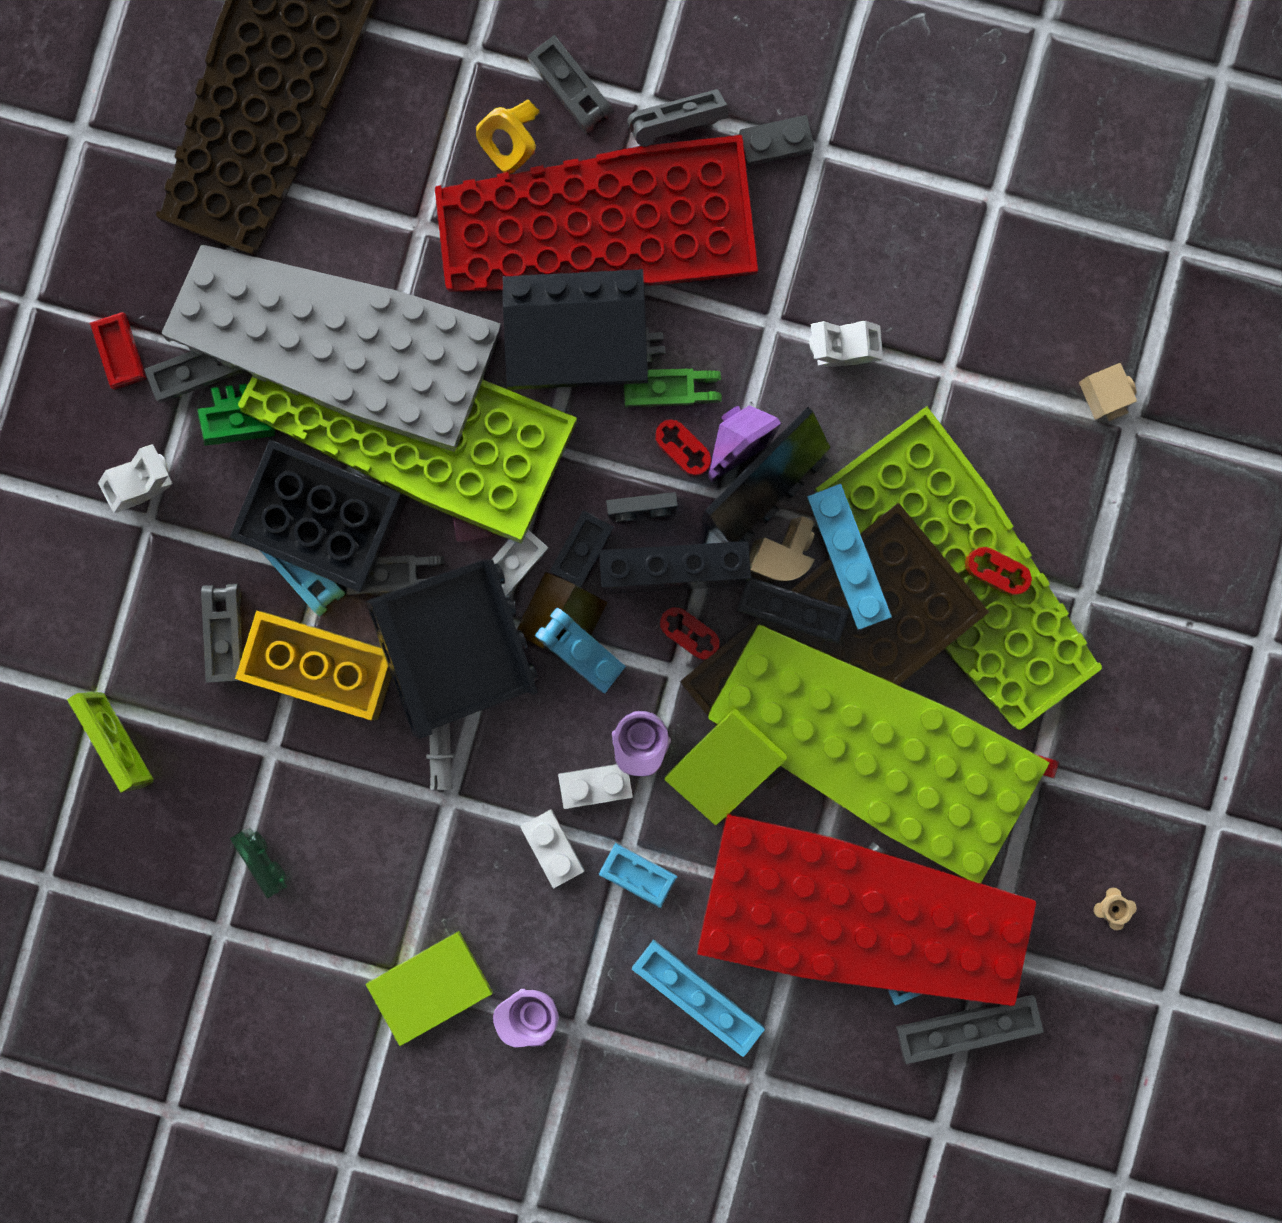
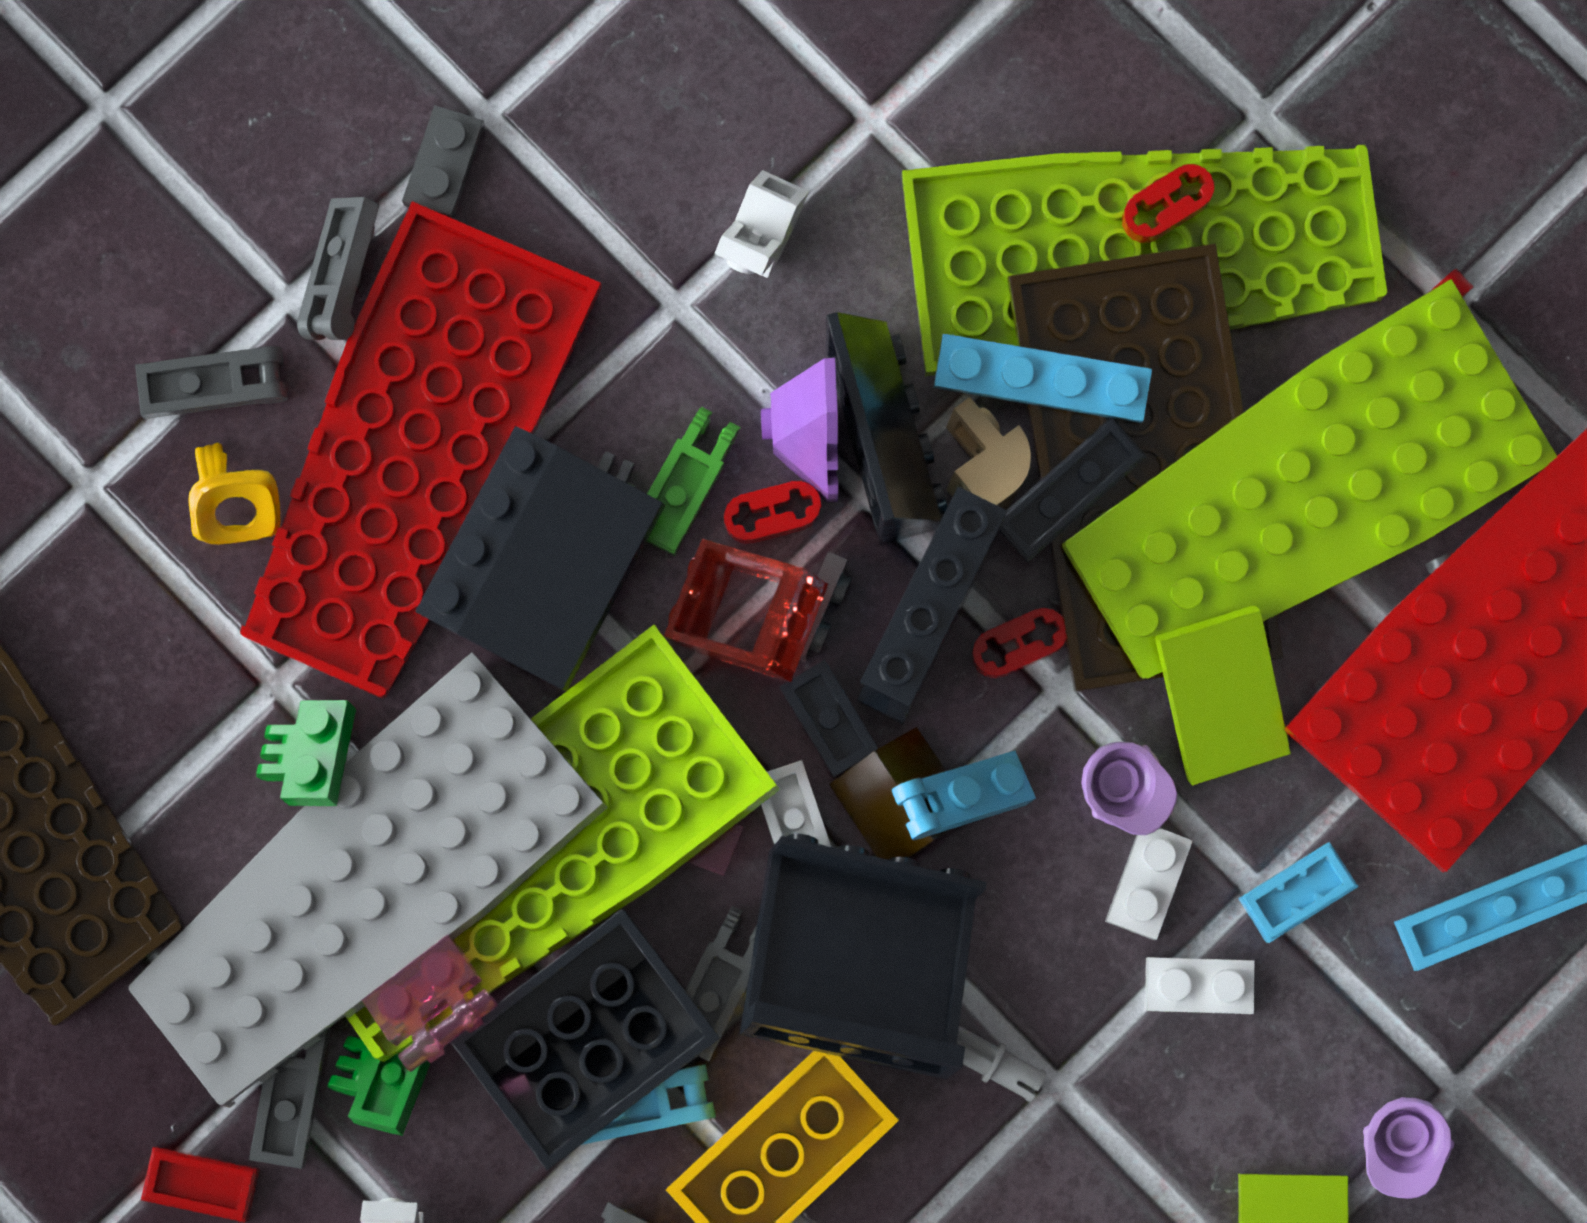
camera: 60 degrees left, 5 degrees down
none -> hinge [256,700,356,806]
none -> clear pink plate [362,934,498,1072]
none -> clear red window [664,539,829,683]

